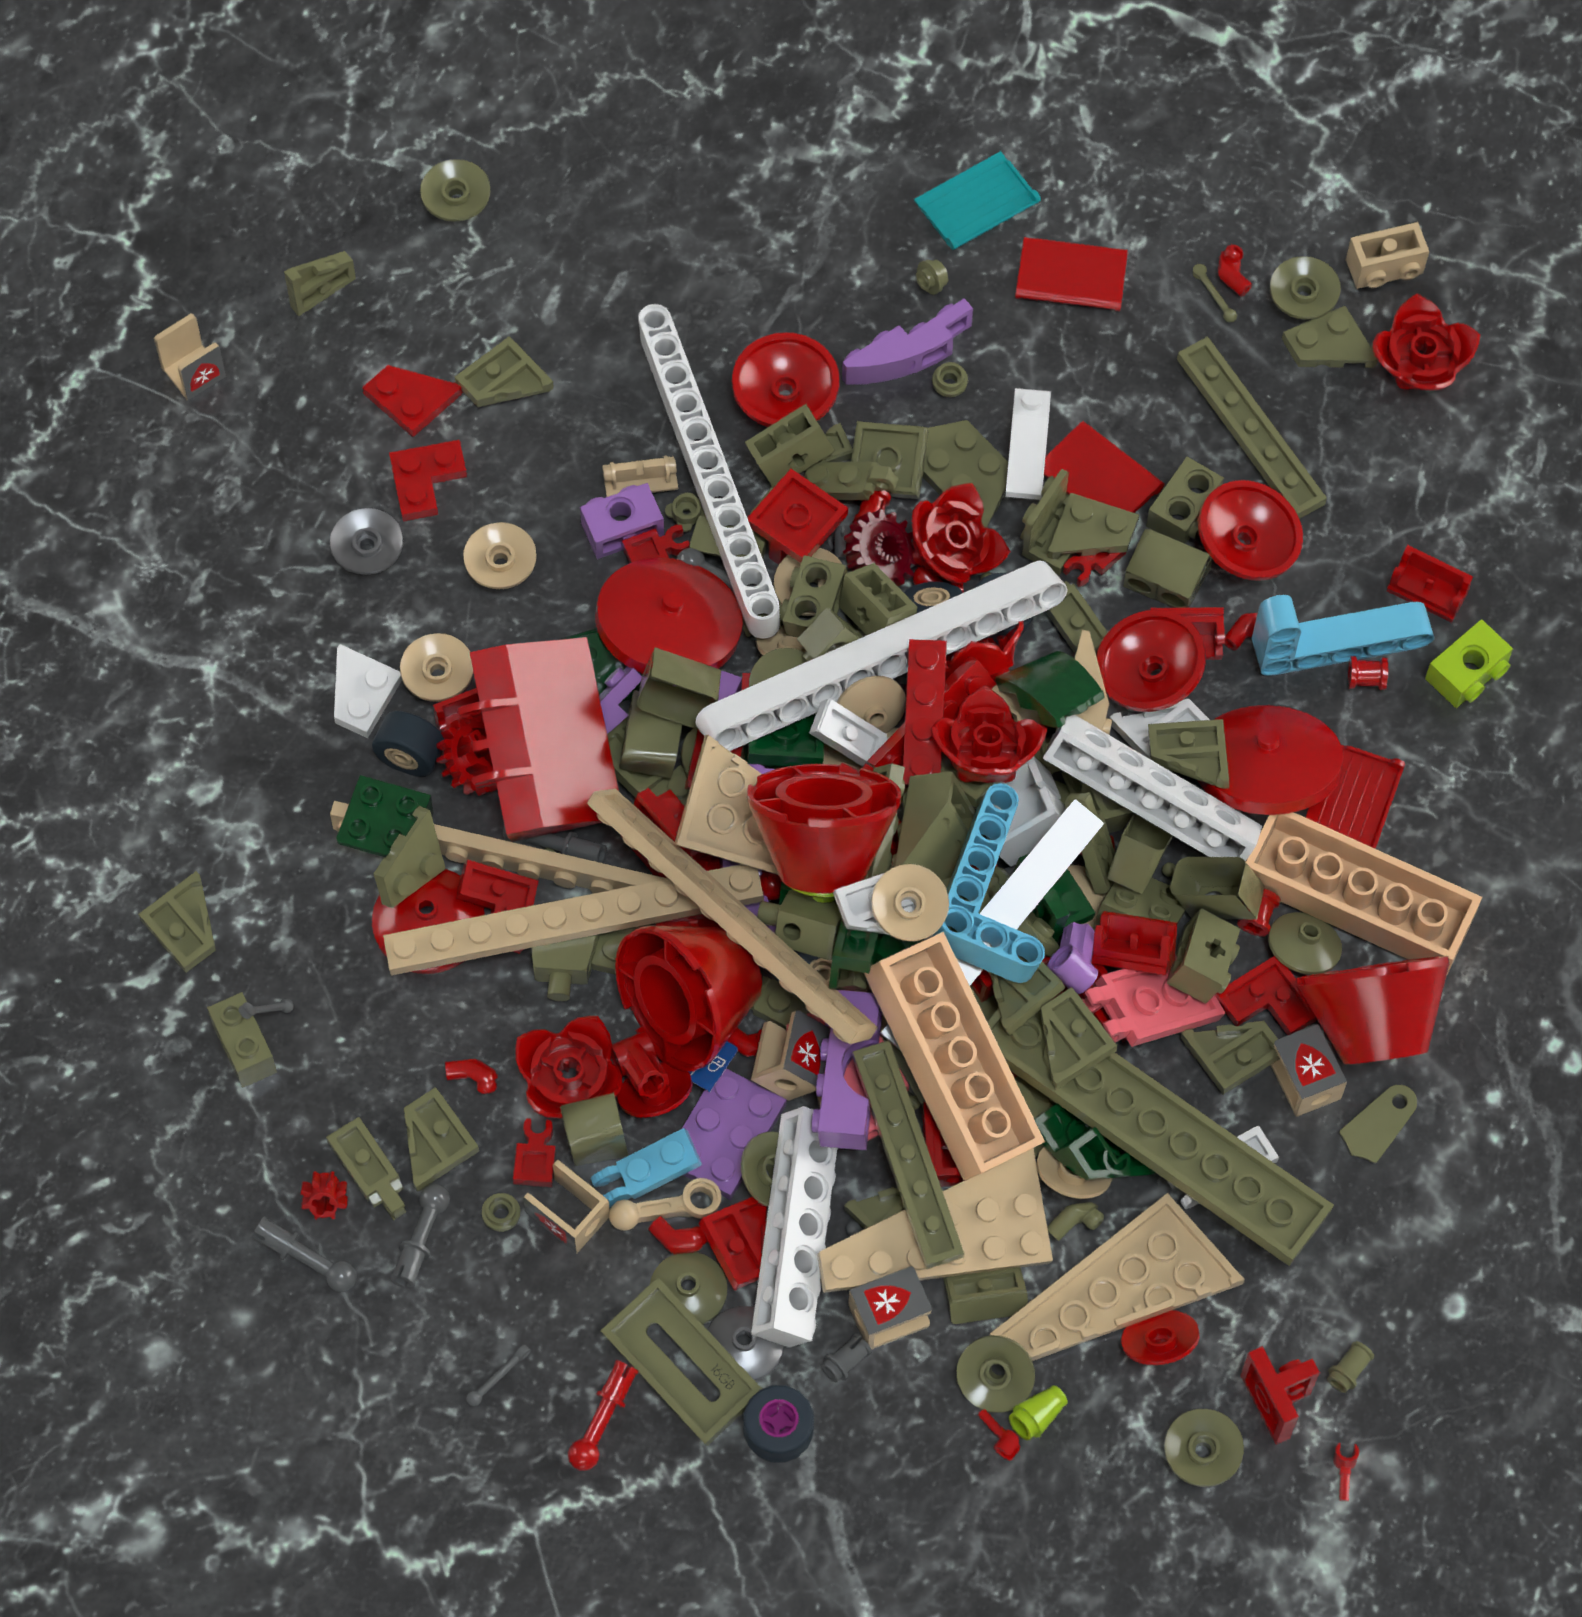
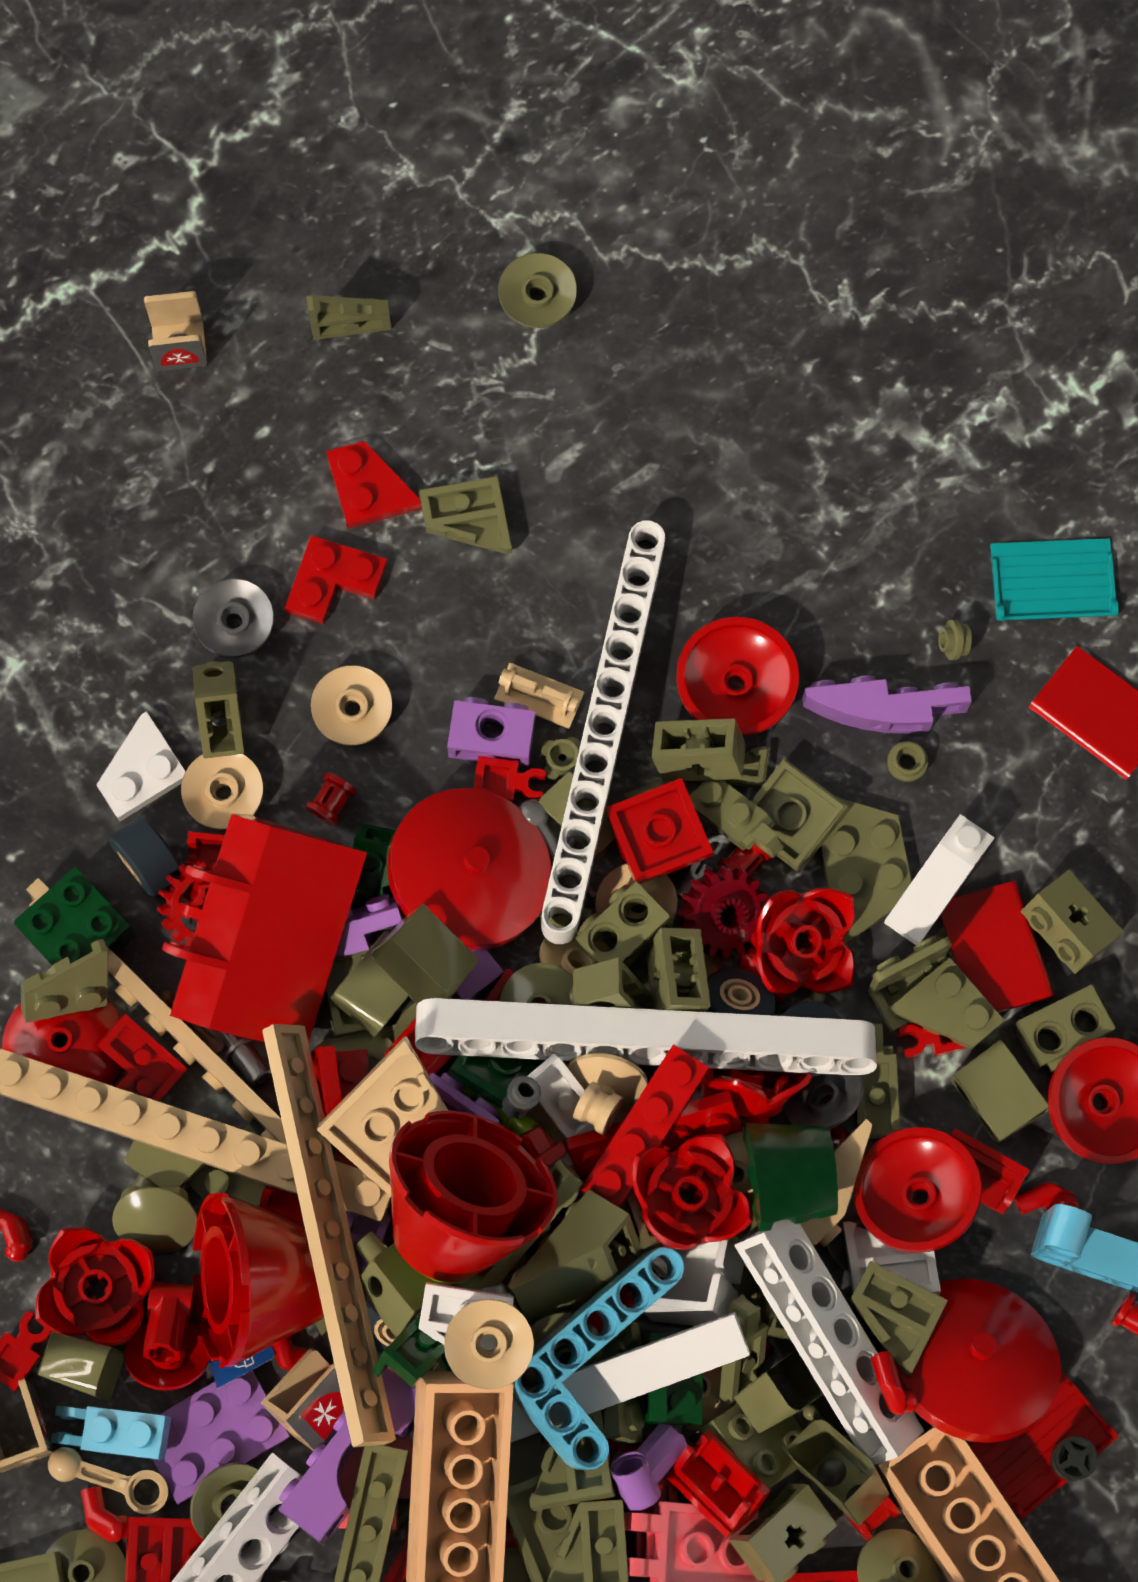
camera: 30 degrees right, 10 degrees up
none -> olive dish [112,1186,197,1254]
none -> olive torso [192,661,244,759]
none -> red bush [305,772,357,826]
none -> dark grey pin [502,1076,542,1119]
none -> tan wheel [573,1081,624,1135]
none -> flat silver dish [784,1074,863,1129]
none -> red arm [871,1351,918,1416]
none -> olive brick [1020,870,1124,974]
none -> pearl dark grey wheel [1050,1436,1098,1481]

